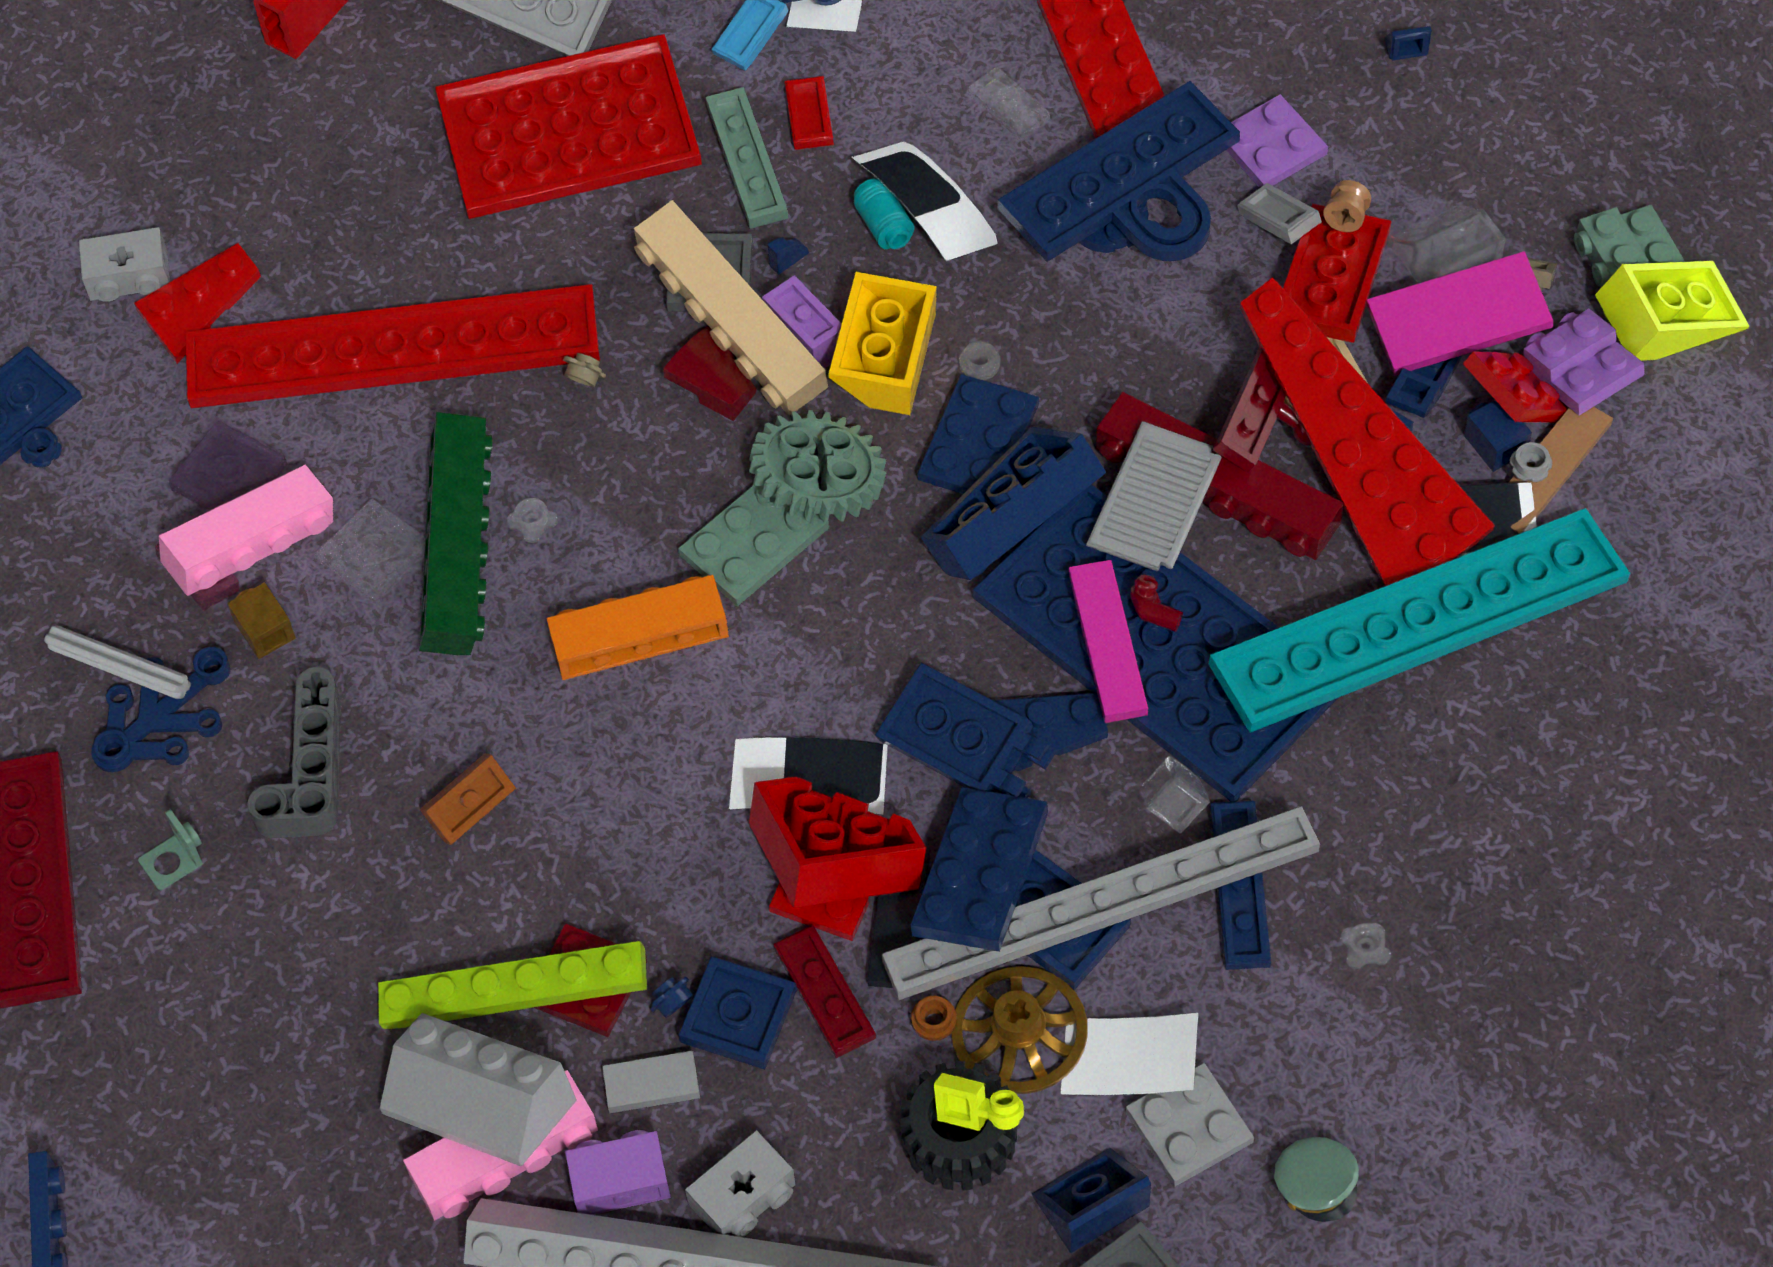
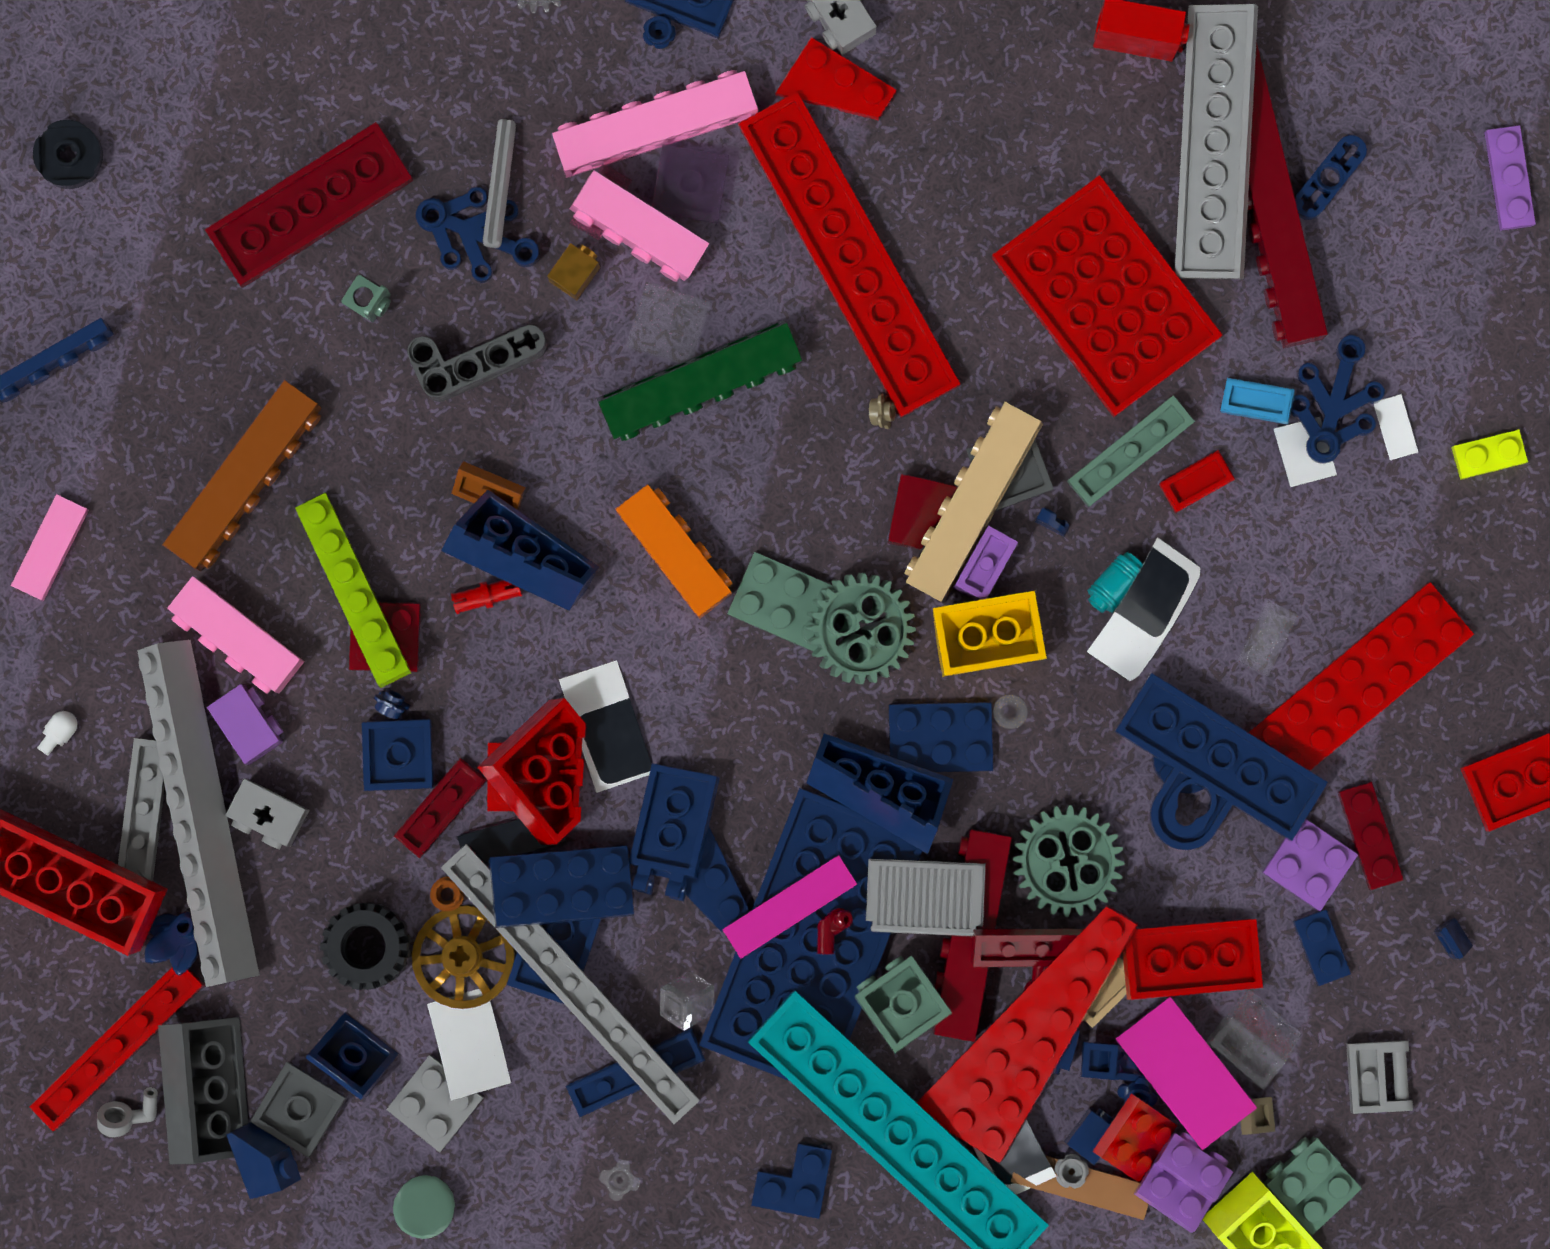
camera: 65 degrees right, 25 degrees up
light grey slope [380,1013,577,1166] -> none
clear plate [507,497,558,543] -> none
light grey tile [602,1051,700,1113] -> none
neon yellow plate [934,1073,1024,1131] -> none
light grey tile [1237,183,1322,244] -> none
medium nougat wheel [1323,180,1372,232] -> none
none -> dark orange brick [162,380,322,572]
none -> dark blue wedge [441,490,599,611]
none -> red pin [451,580,523,614]
none -> bright pink brick [552,70,758,178]
none -> dark blue plate [751,1143,832,1219]
none -> sand green plate [855,956,952,1054]
none -> sand green gear [1012,805,1125,917]
none -> dark blue plate [1117,1076,1158,1107]
none -> dark blue plate [1293,909,1351,986]
none -> dark red plate [1337,782,1404,890]
none -> light grey plate [1346,1040,1413,1114]

